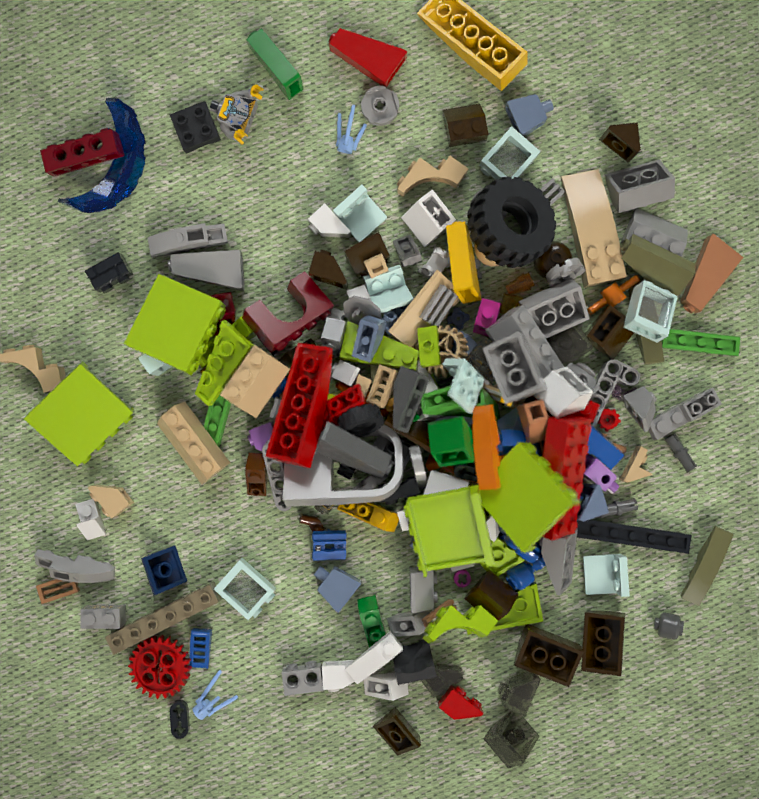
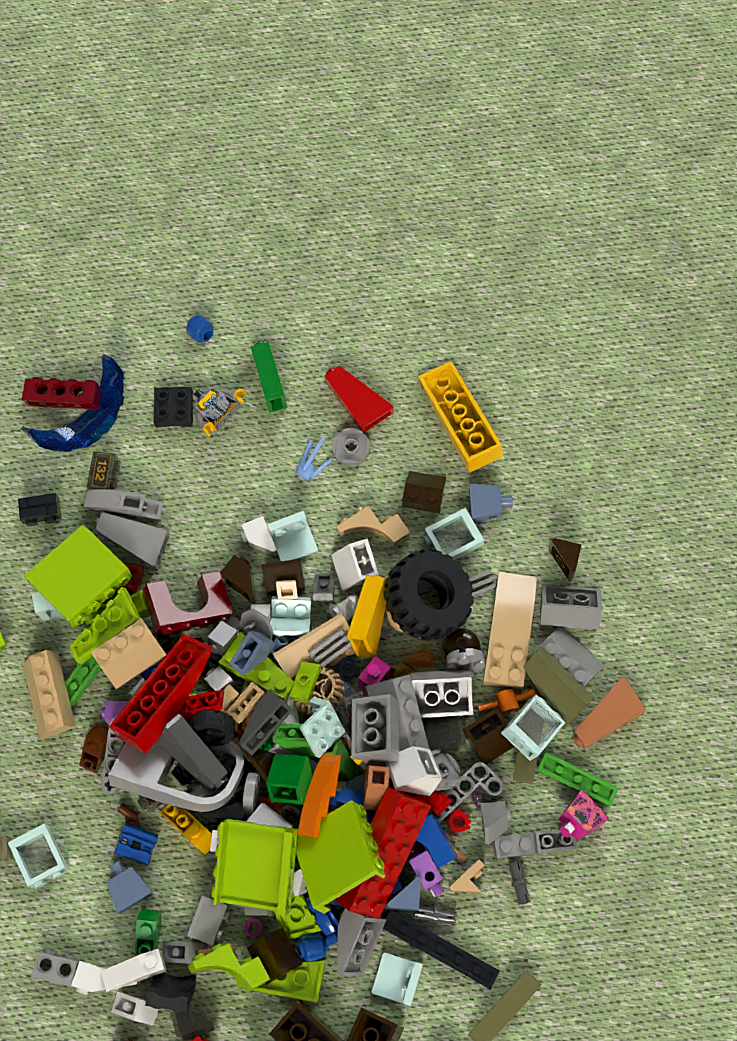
camera: 25 degrees right, 15 degrees down
none -> clear smoke brick [87,451,121,490]
none -> blue head [186,315,214,343]
none -> torso [559,790,609,840]

